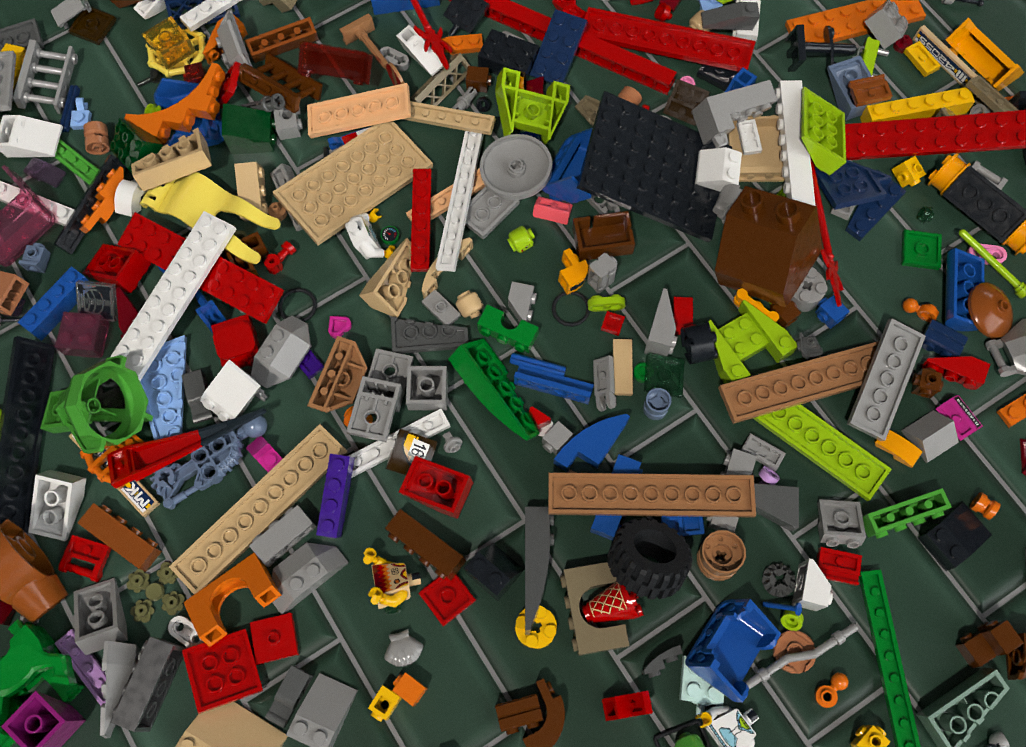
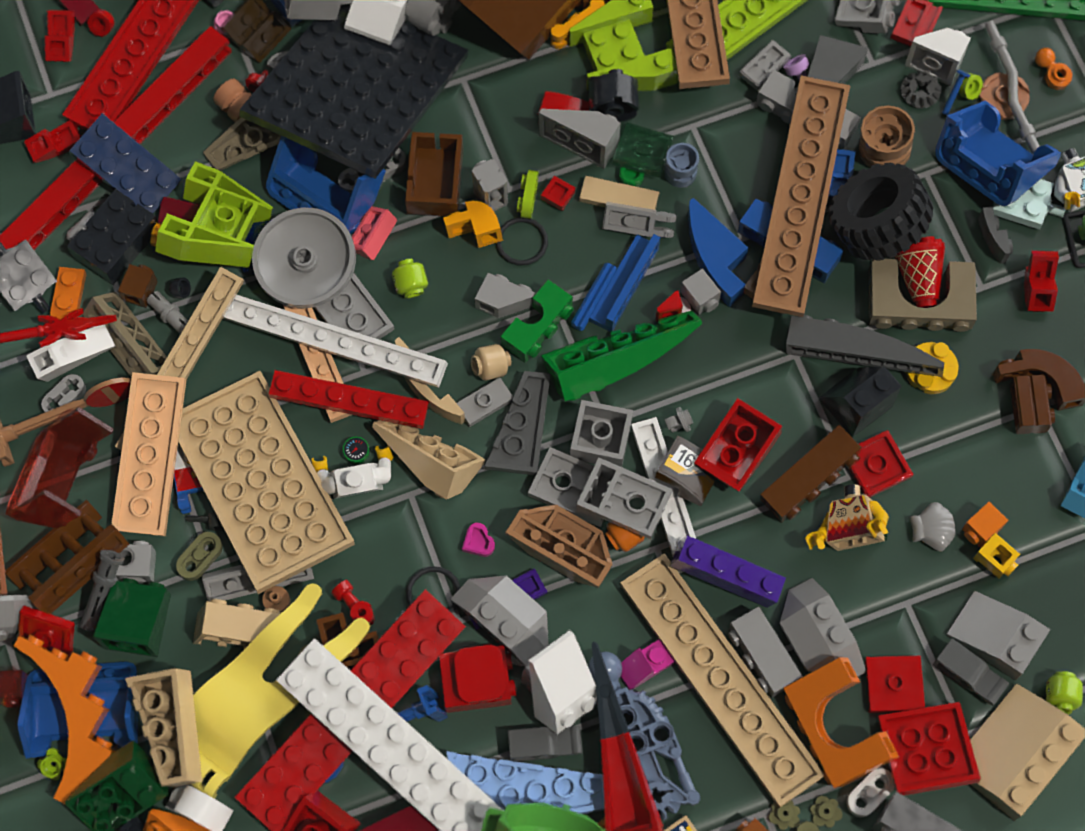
camera: 80 degrees left, 0 degrees up
none -> olive plate [176,532,223,581]

